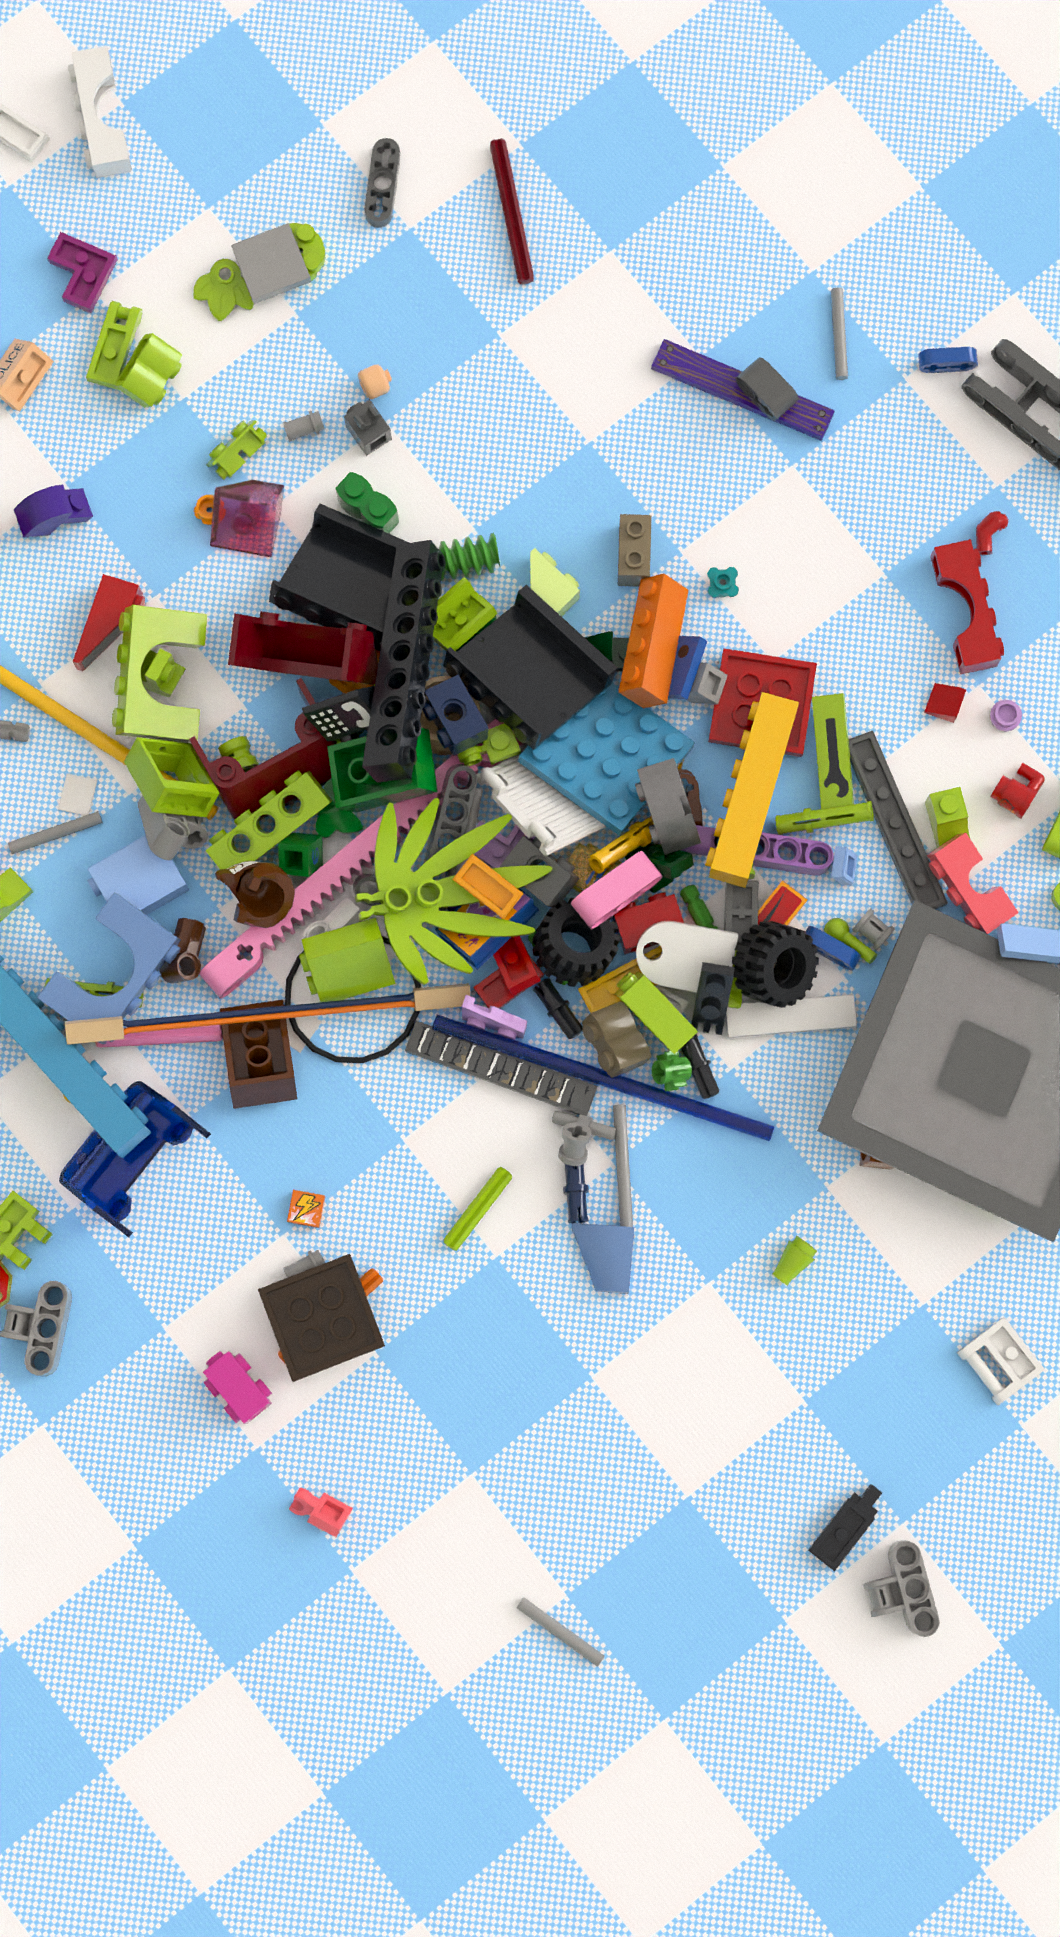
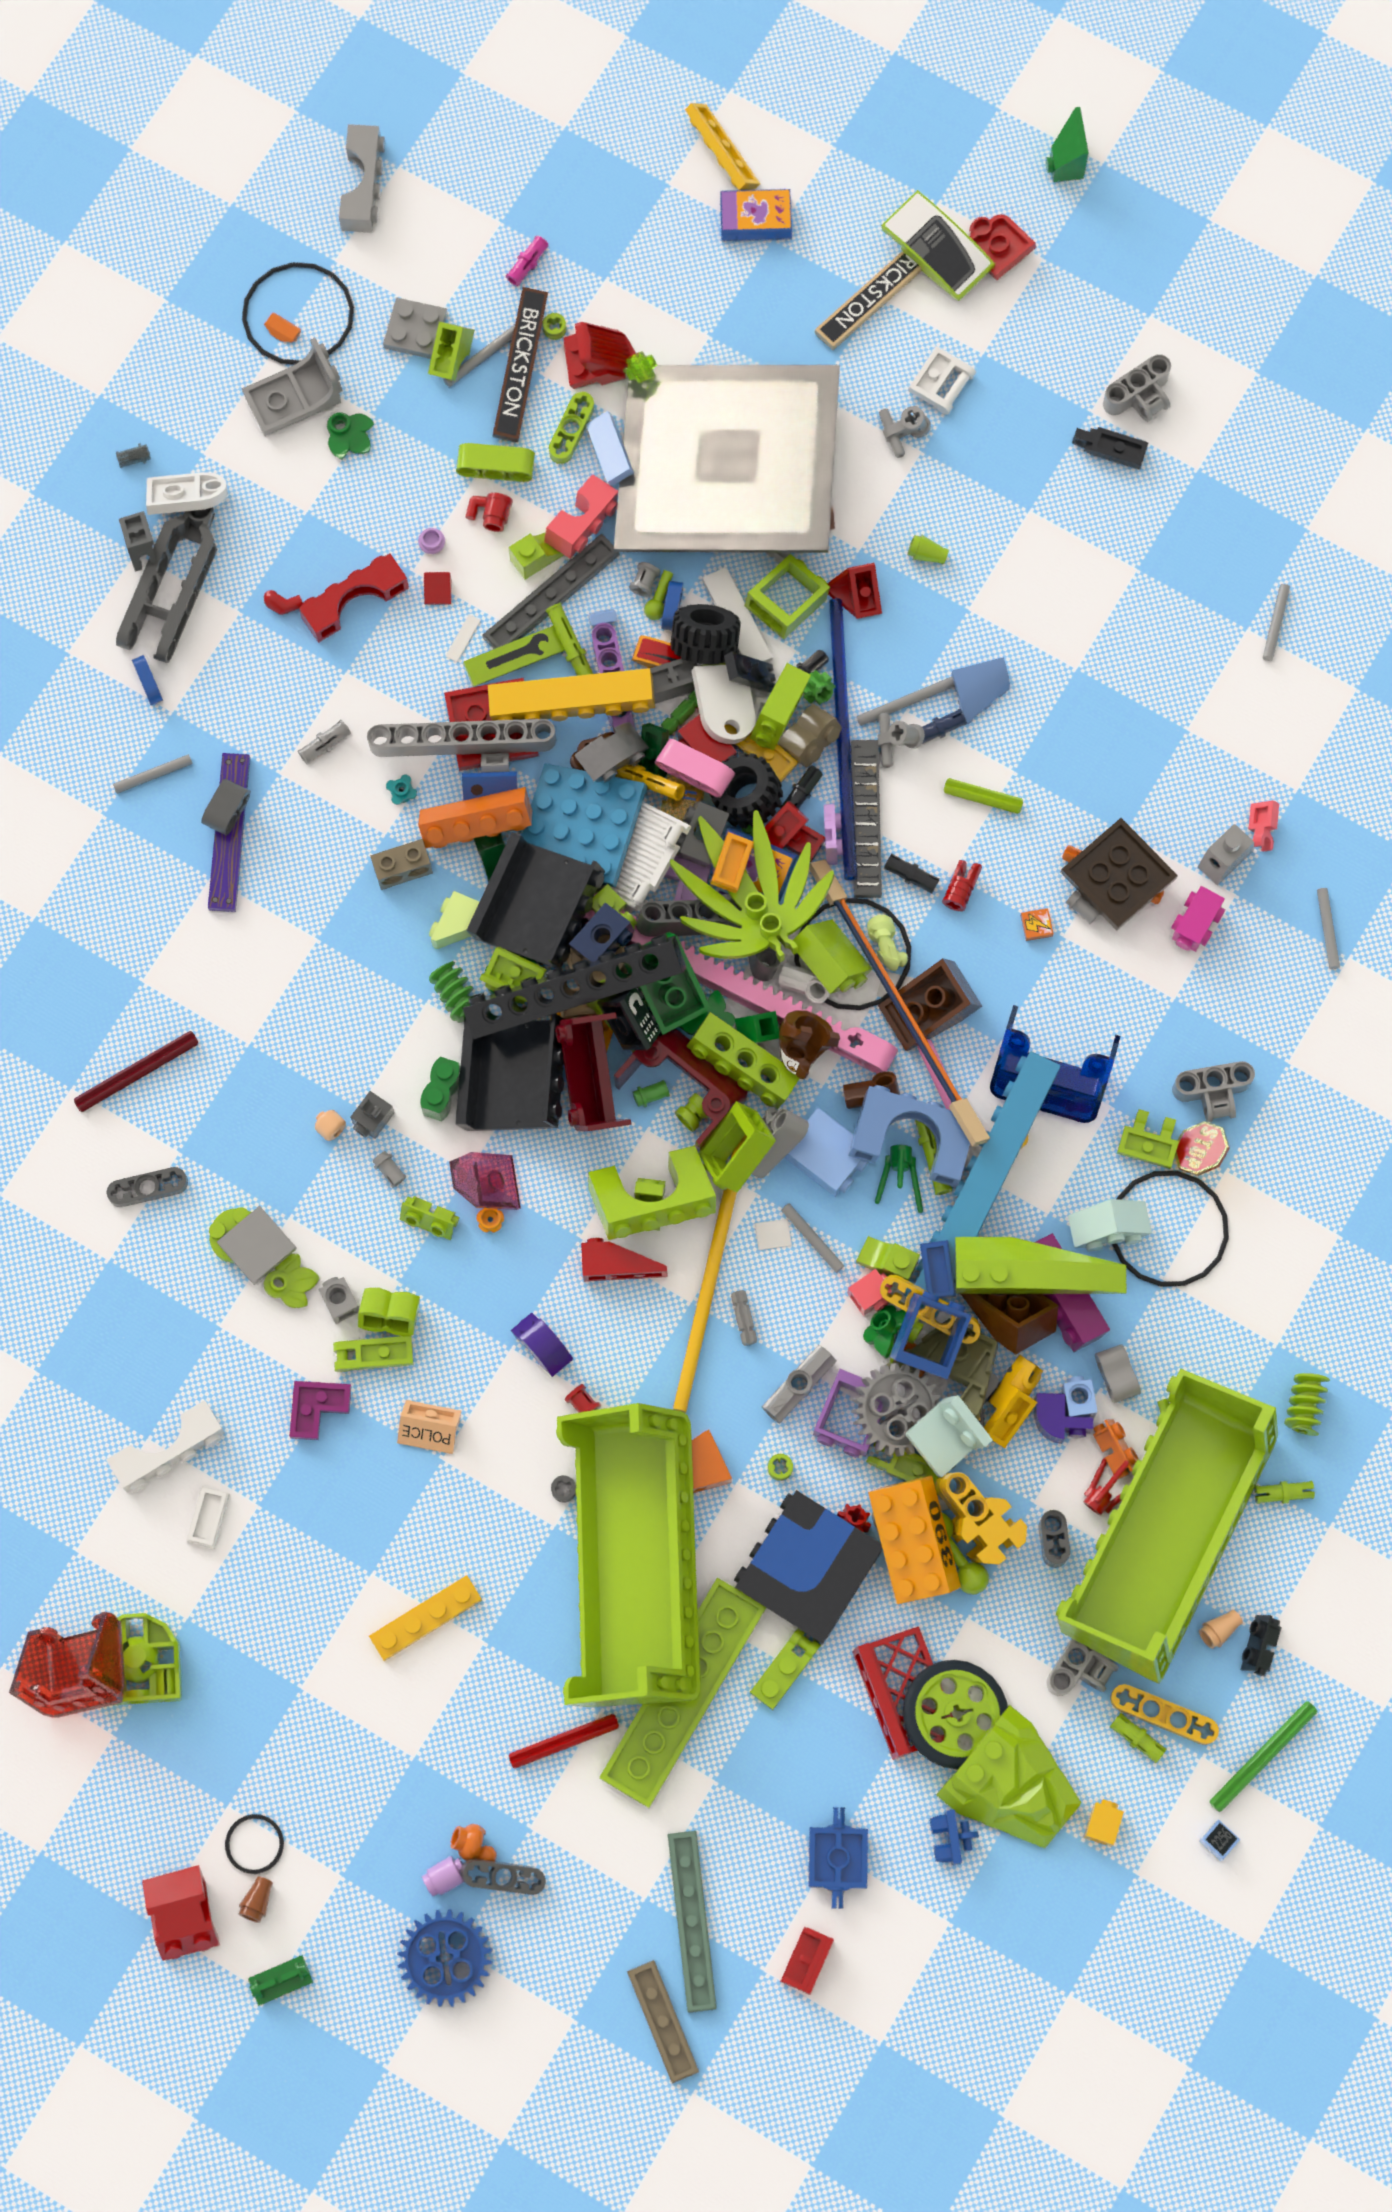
camera: 110 degrees left, 5 degrees down
none -> light grey pin [297,720,351,765]
none -> light grey brick [318,1277,359,1324]
none -> light grey beam [367,719,556,757]
none -> white sticker [445,614,481,662]
none -> bright green pin [632,1080,670,1108]
none -> lime window [744,553,830,640]
none -> red slope [827,563,882,619]
none -> yellowish green arm [867,915,908,971]
none -> green plant [875,1145,923,1213]
none -> light grey piece [879,406,931,458]
none -> black pin [883,853,940,894]
none -> red hinge [942,860,982,912]
none -> light grey torso [1198,824,1254,886]
none -> light grey bar [1317,888,1340,969]

